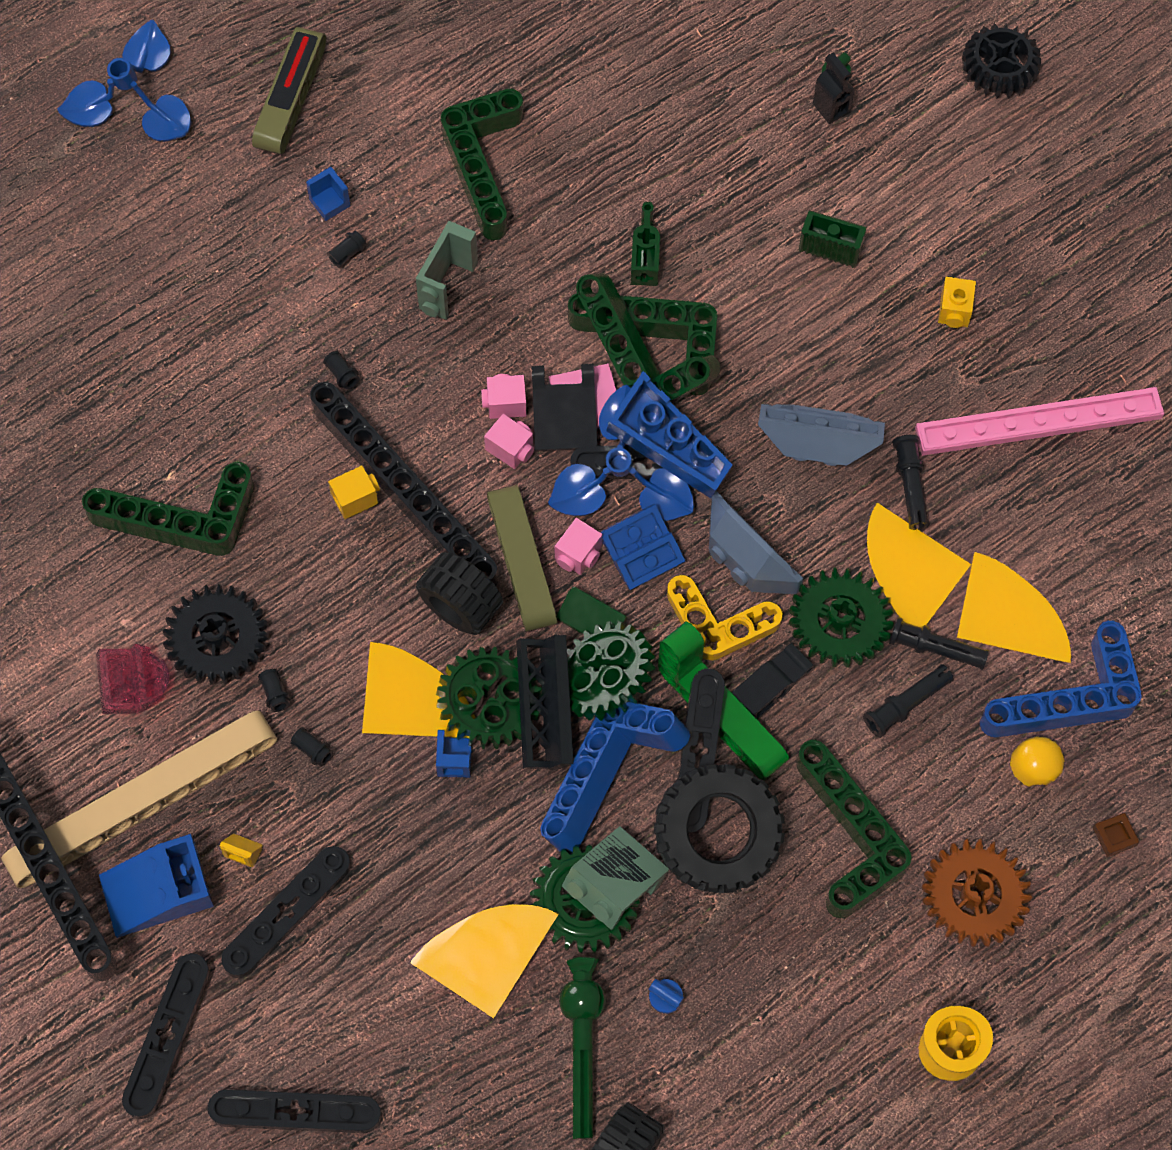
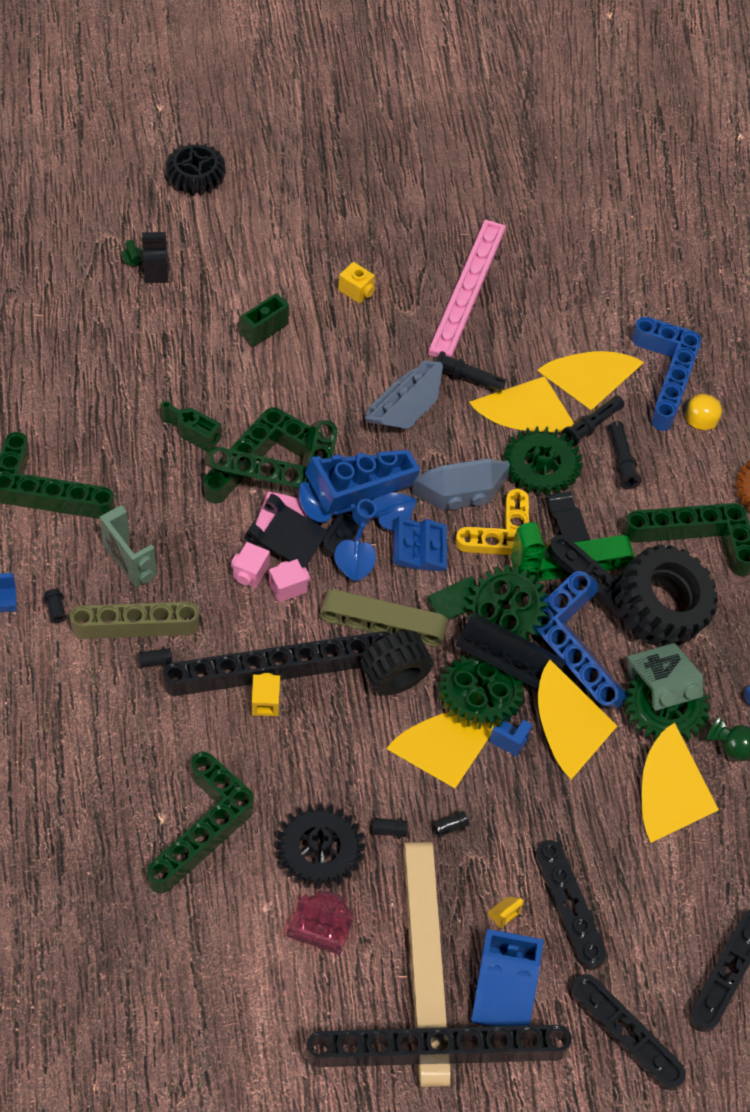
camera: 65 degrees left, 10 degrees down
bright pink brick [554,518,602,575] -> none
none -> olive beam [70,602,200,639]
none -> yellow sticker [538,660,617,780]

